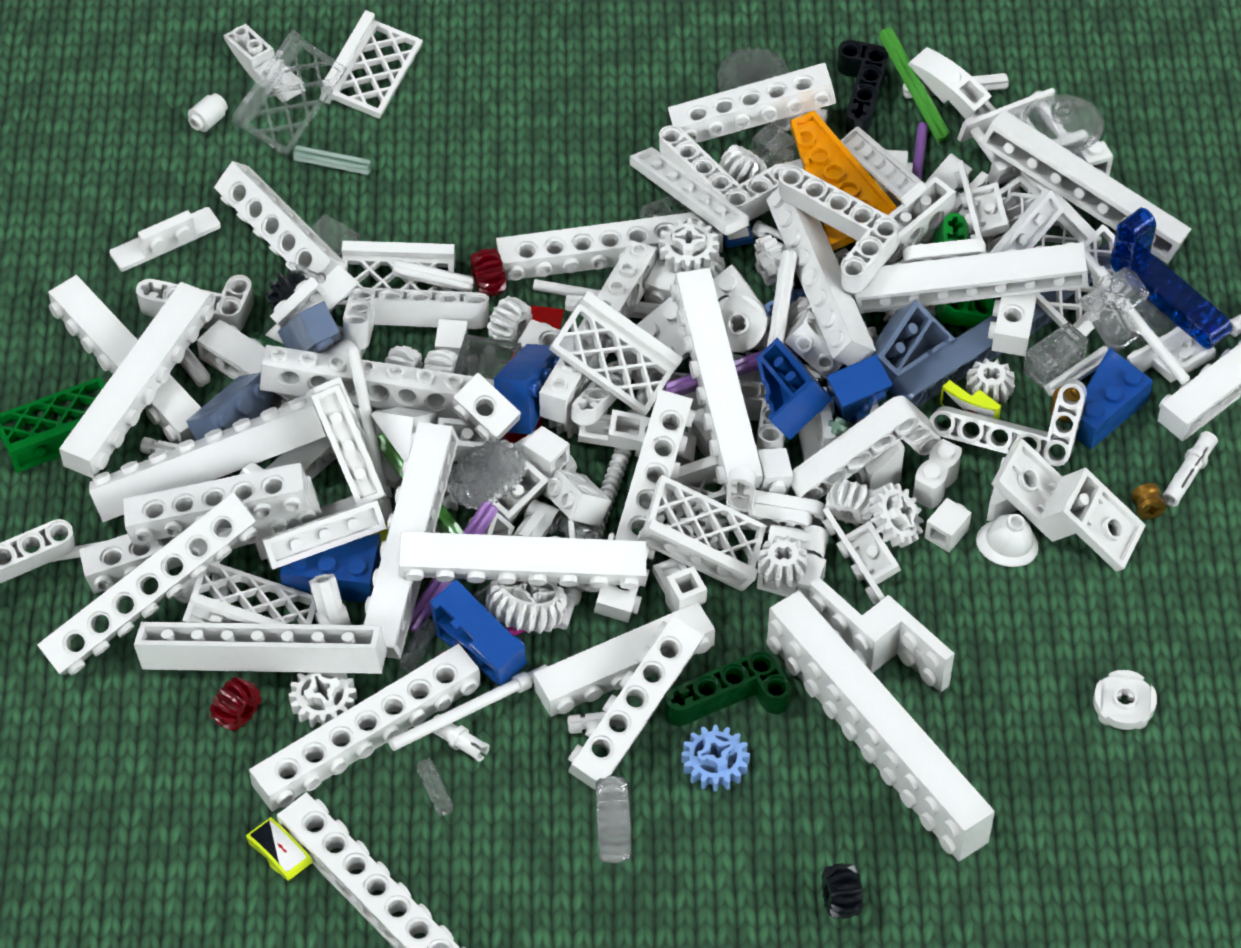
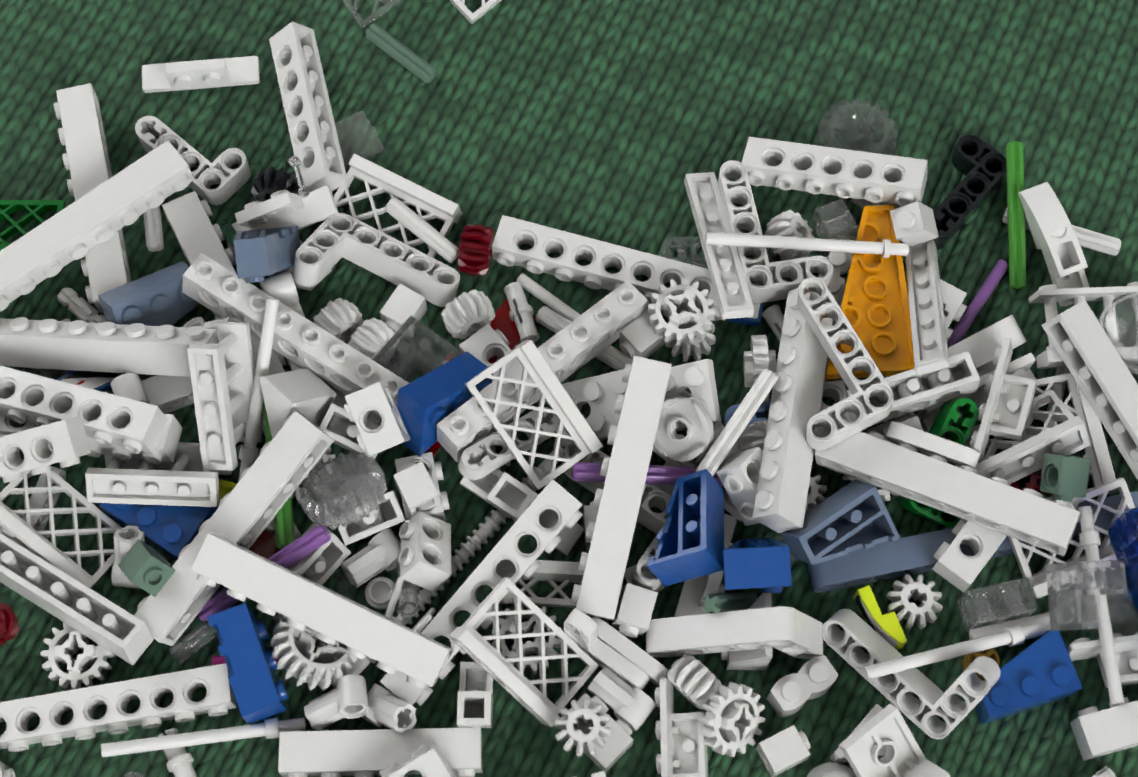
camera: 25 degrees right, 15 degrees up
none -> sand green brick [118,540,175,597]
none -> white piece [304,674,369,730]
none -> white piece [362,684,417,733]
none -> white pin [504,282,540,343]
none -> white bar [705,232,909,258]
none -> white bar [862,622,1046,680]
none -> white brick [890,201,939,247]
none -> sand green brick [1040,453,1091,502]

